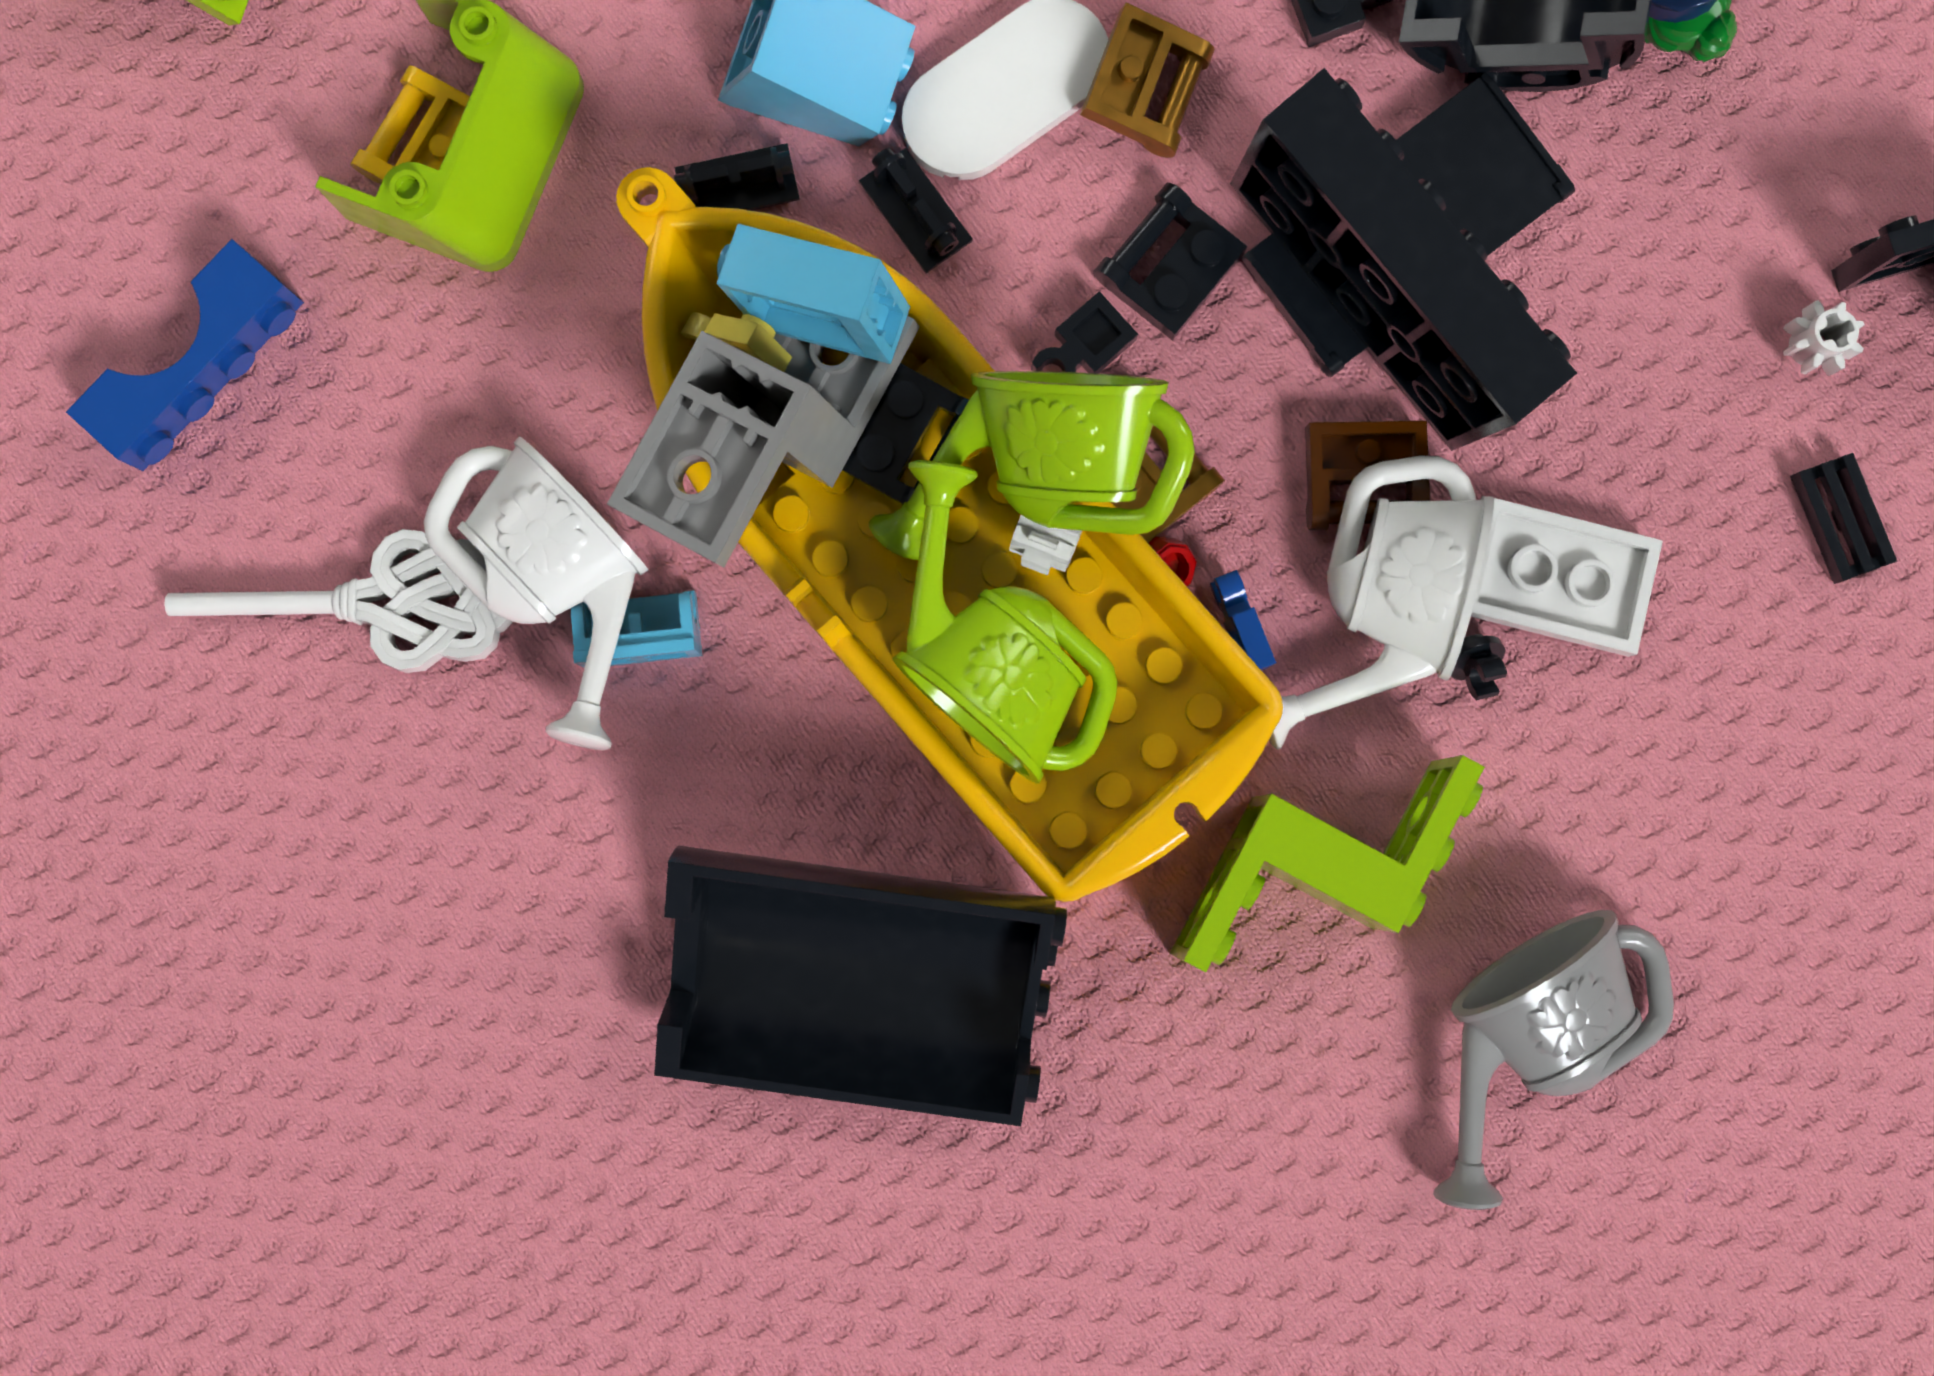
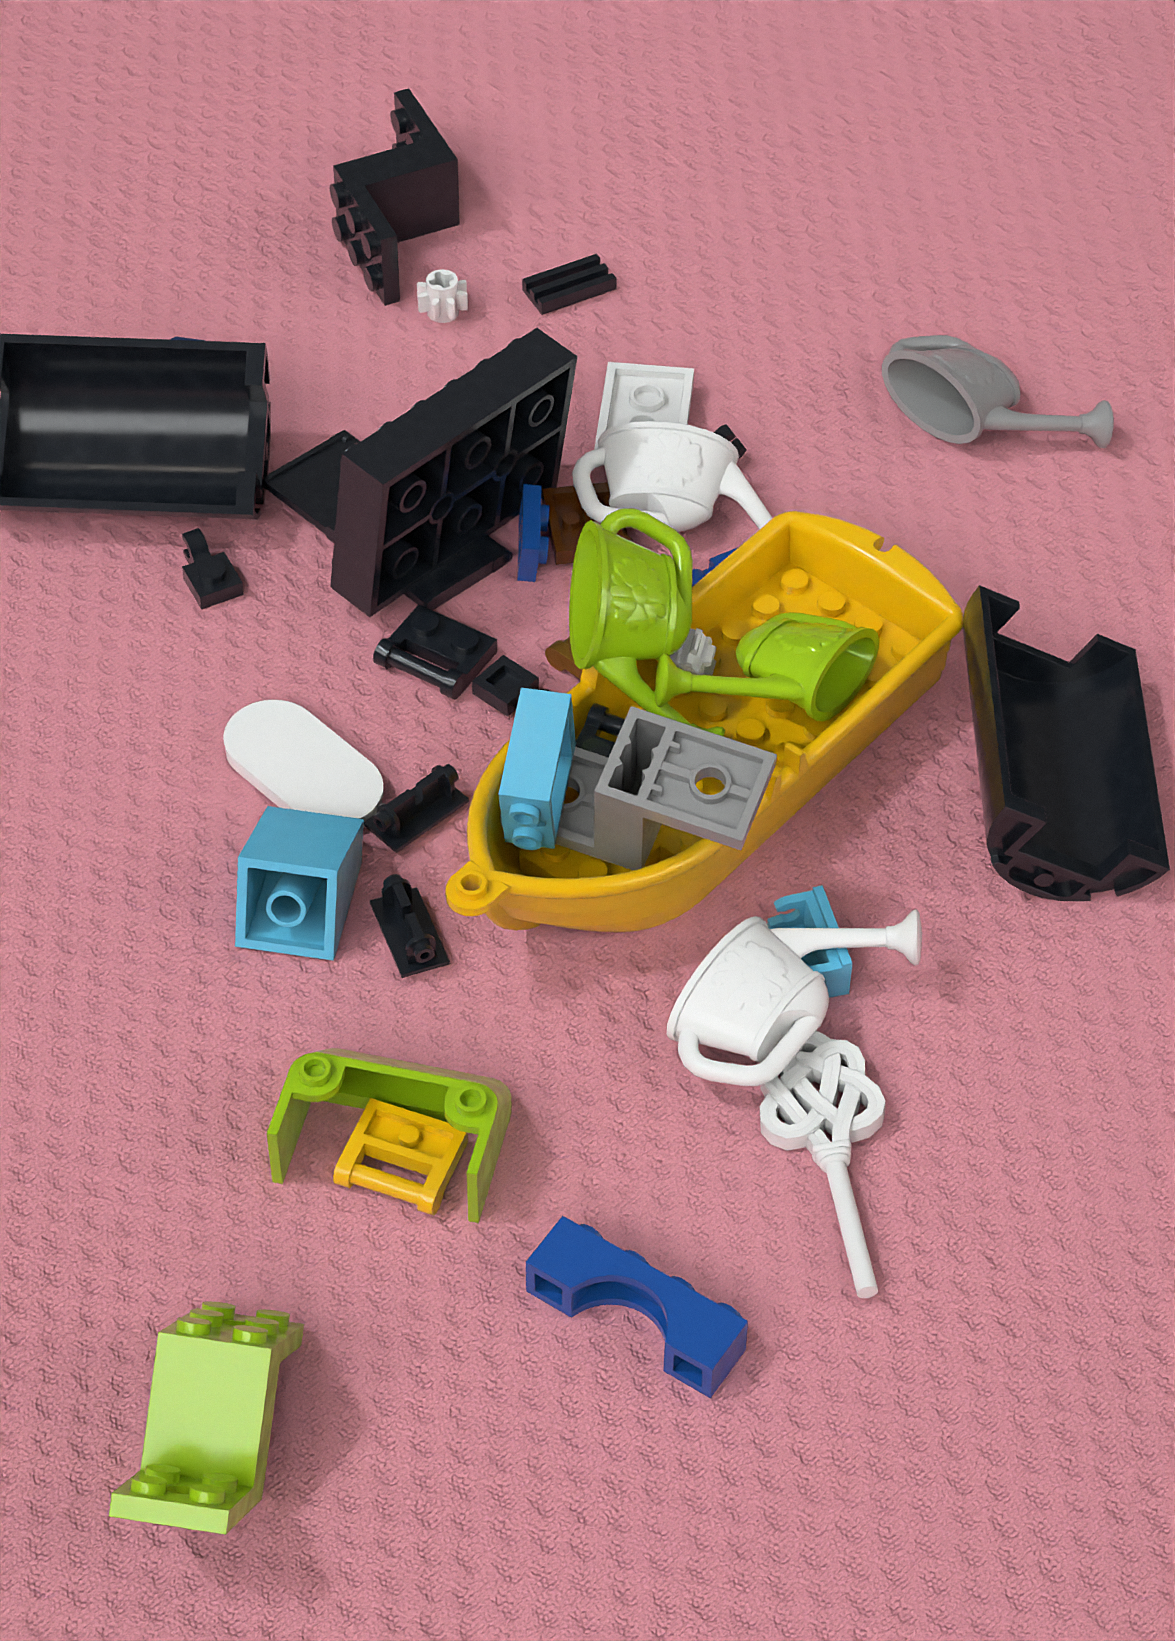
camera: 95 degrees left, 35 degrees down
light yellow plate [680,312,792,372] -> none
pearl gold plate [1080,2,1215,158] -> none
lime bracket [1169,755,1485,972] -> none
none -> blue plate [517,484,549,582]

